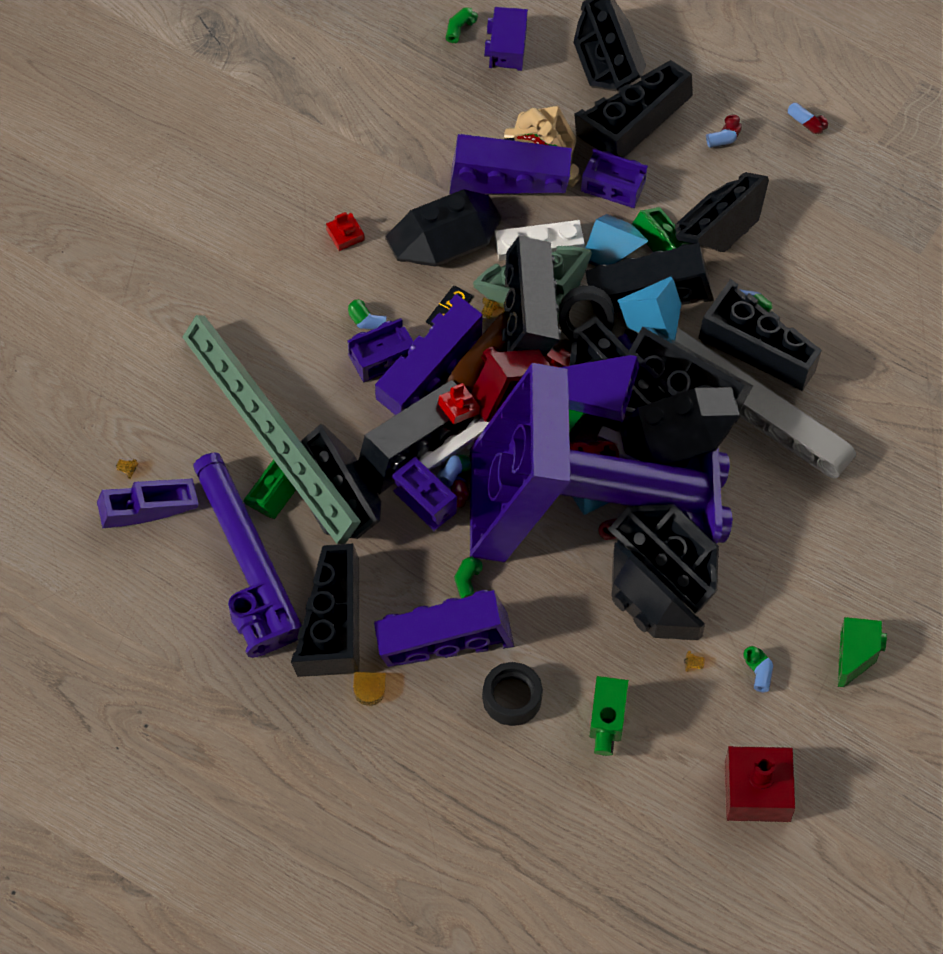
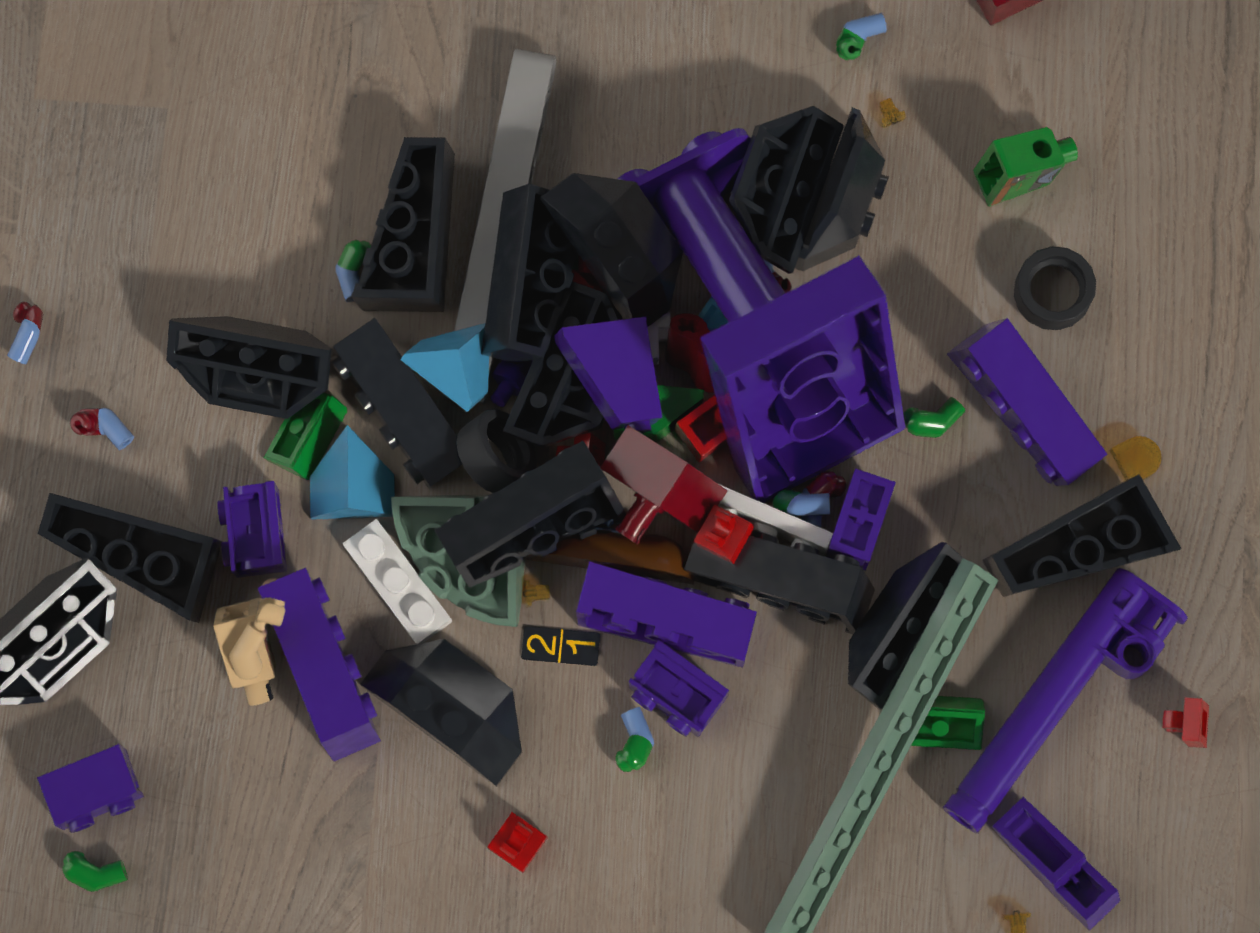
camera: 115 degrees left, 15 degrees up
none -> red tile [1162,697,1209,748]

